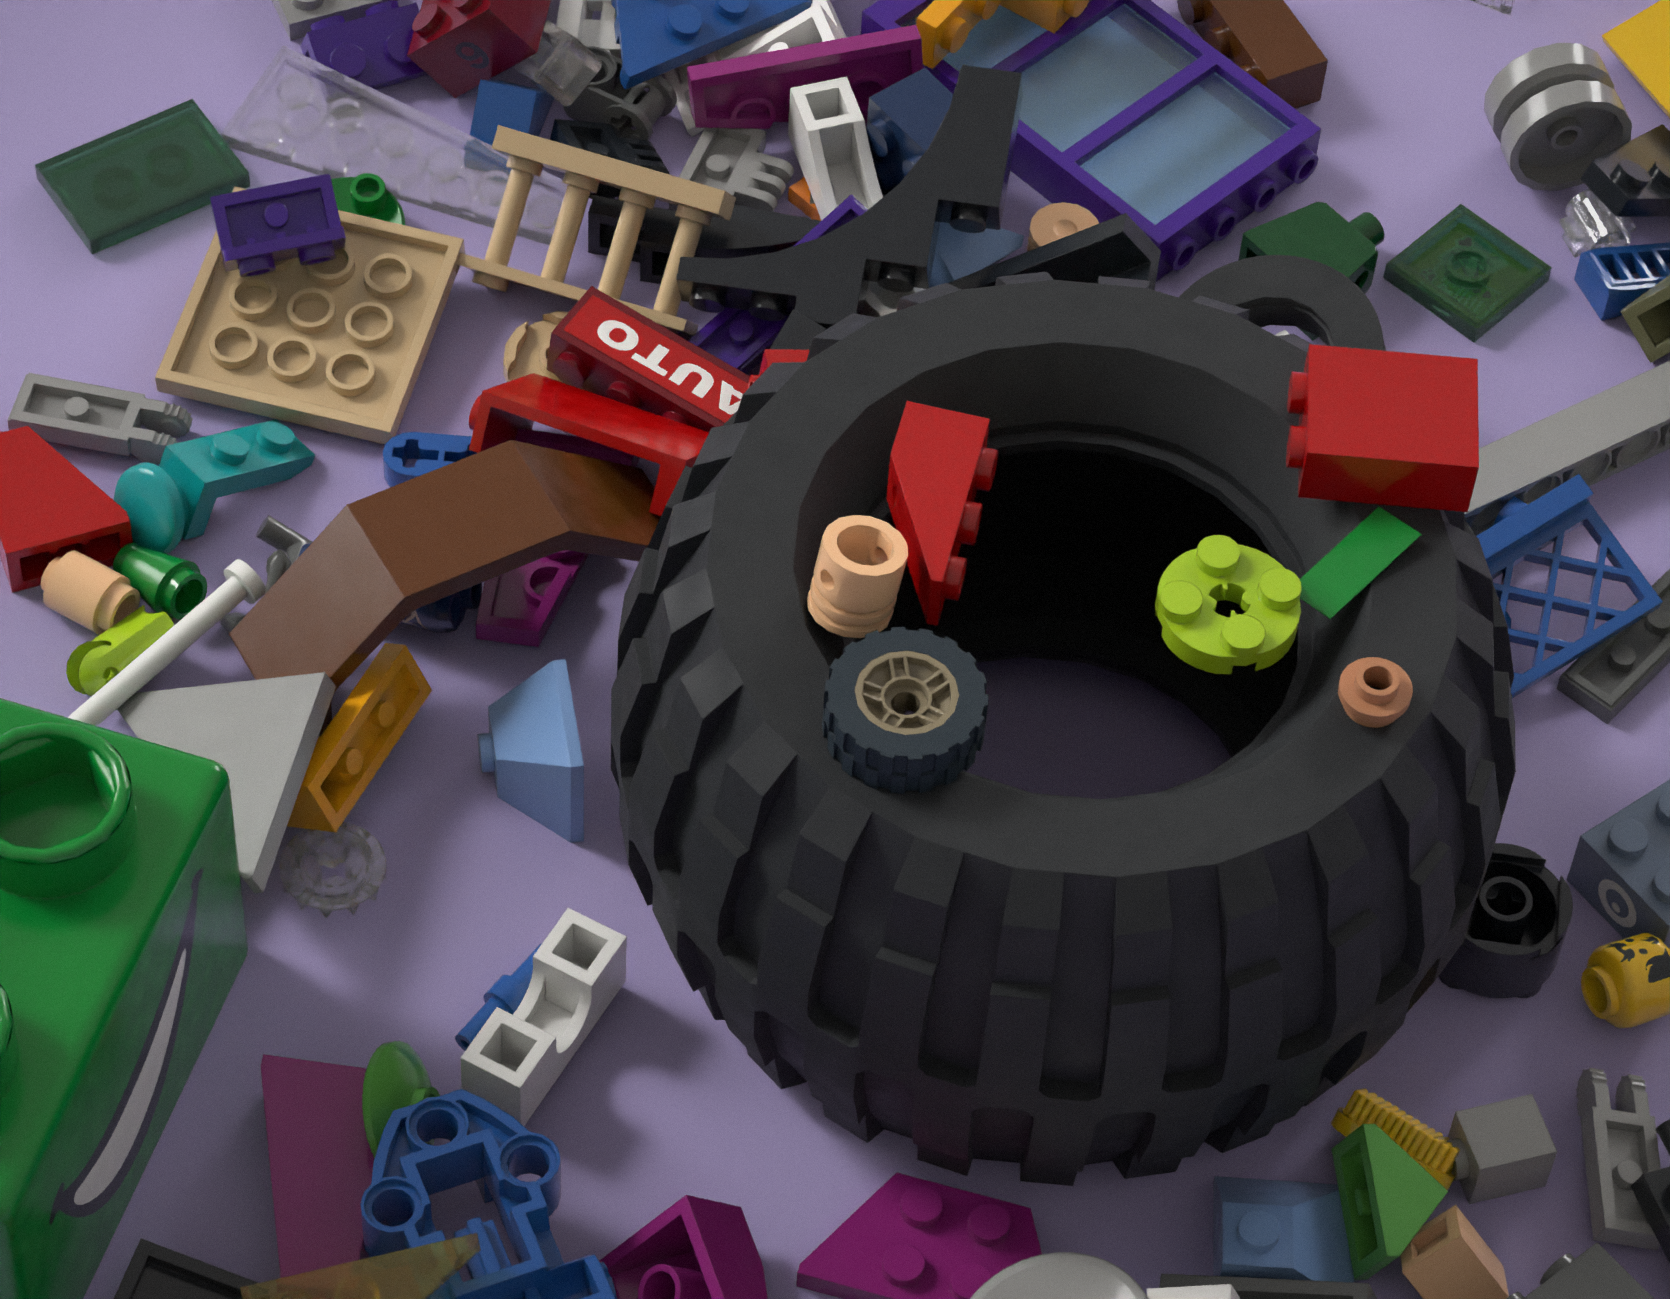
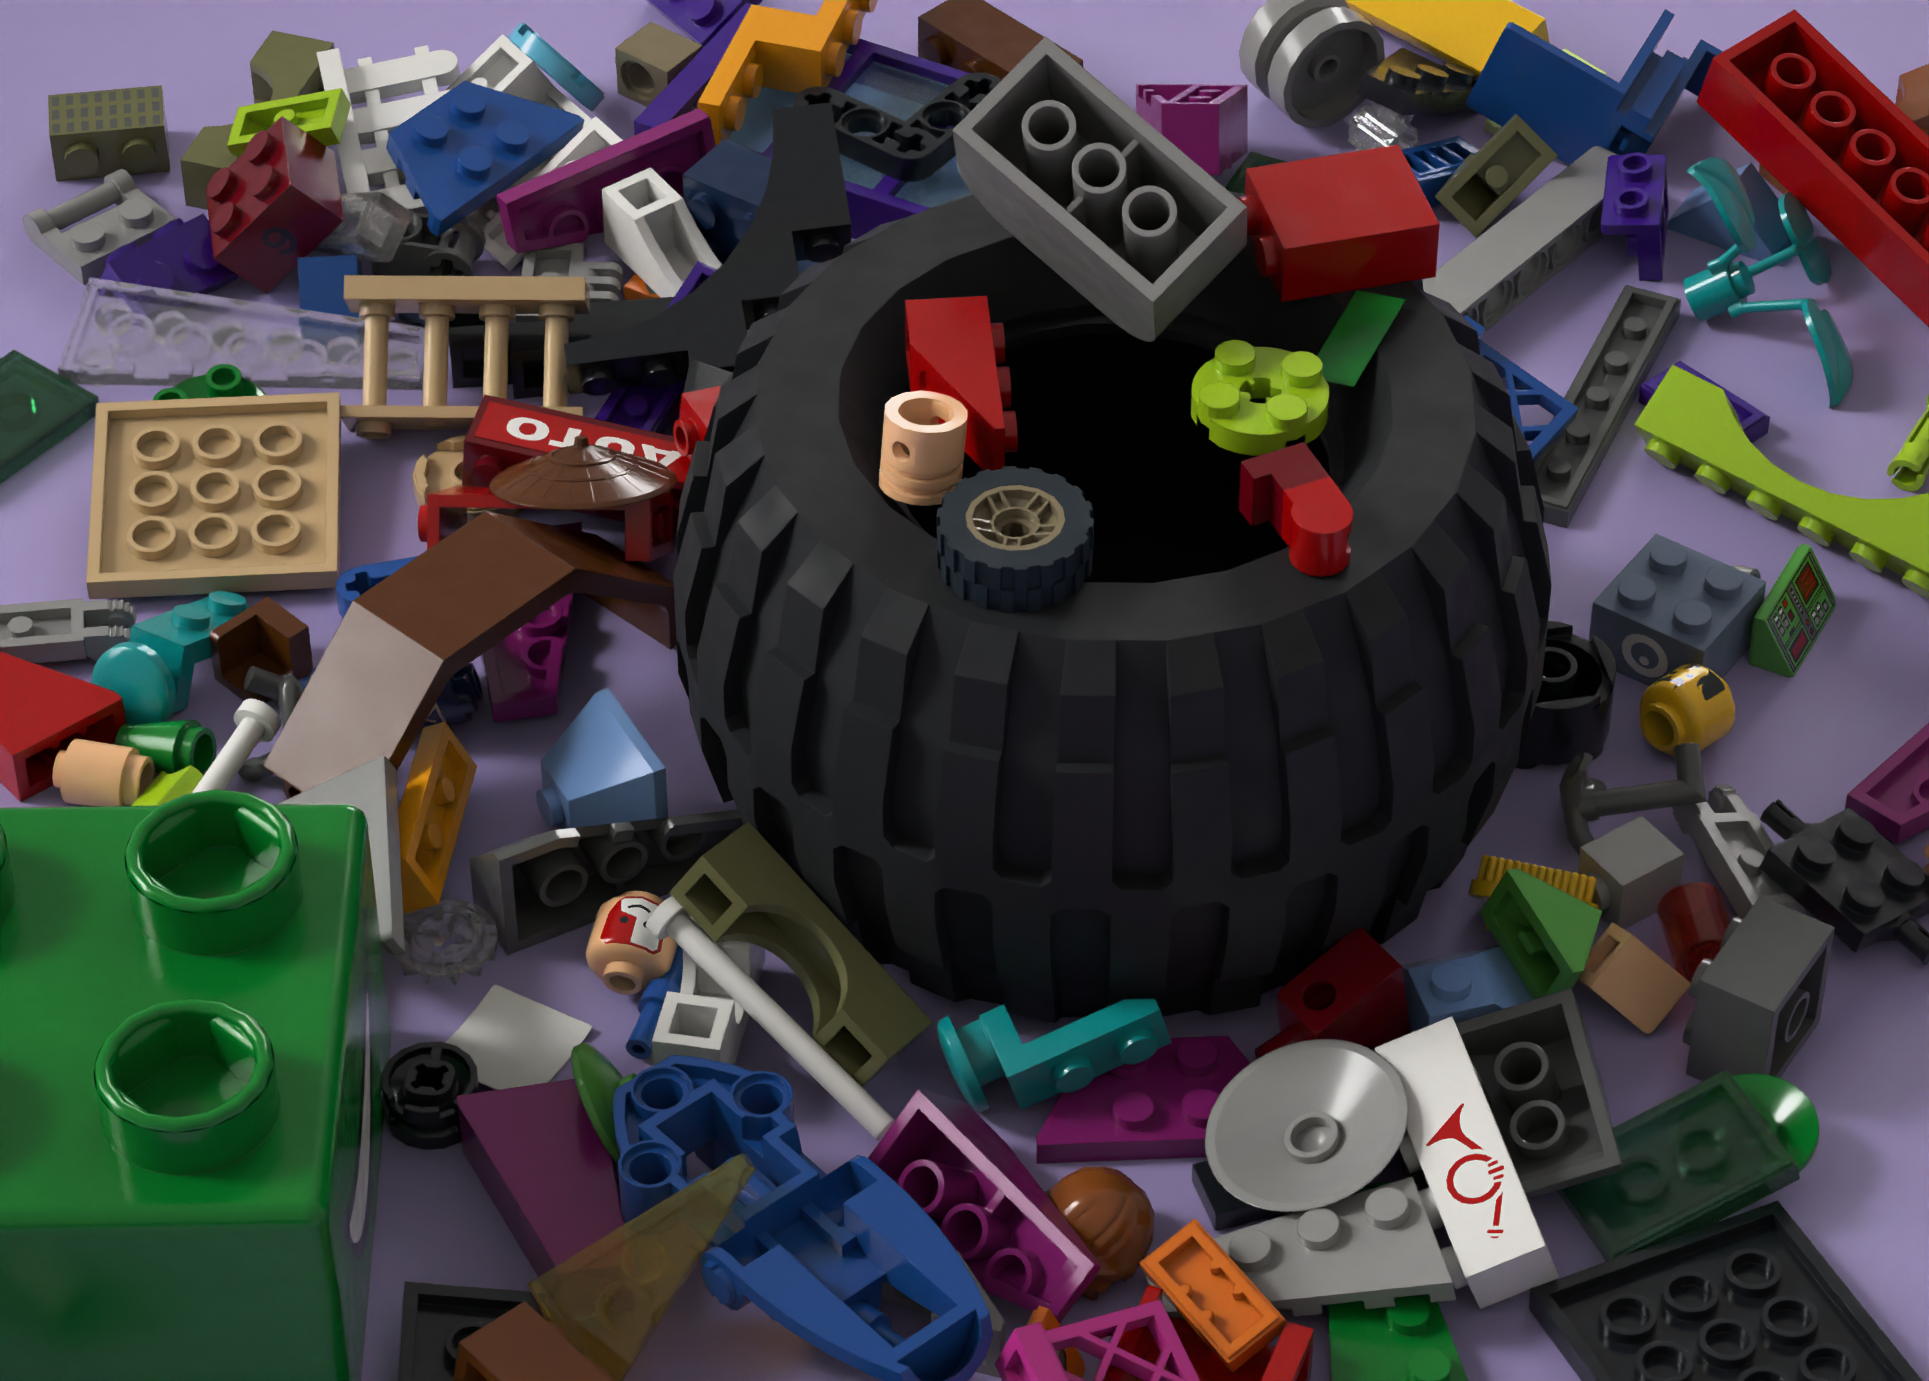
camera: 15 degrees left, 10 degrees down
dark purple bracket [210,173,346,277] -> none
nougat plate [1338,657,1413,728] -> none
none -> reddish brown panel [209,596,313,703]
none -> black wheel [382,1042,478,1150]
none -> white sticker [445,984,592,1090]
none -> dark grey wedge [469,810,743,955]
none -> reddish brown hat [489,436,677,510]
none -> light nougat head [586,890,678,995]
none -> white bar [646,896,895,1141]
none -> olive arch [669,821,933,1087]
none -> black beam [793,72,1001,182]
none -> teal piece [937,999,1172,1112]
none -> light grey brick [952,36,1247,342]
none -> magenta wedge [1136,84,1248,177]
none -> leg [1239,442,1354,577]
none -> dark red torso [1255,927,1411,1059]
none -> dark grey piece [1559,743,1707,855]
none -> clear red brick [1657,882,1730,983]

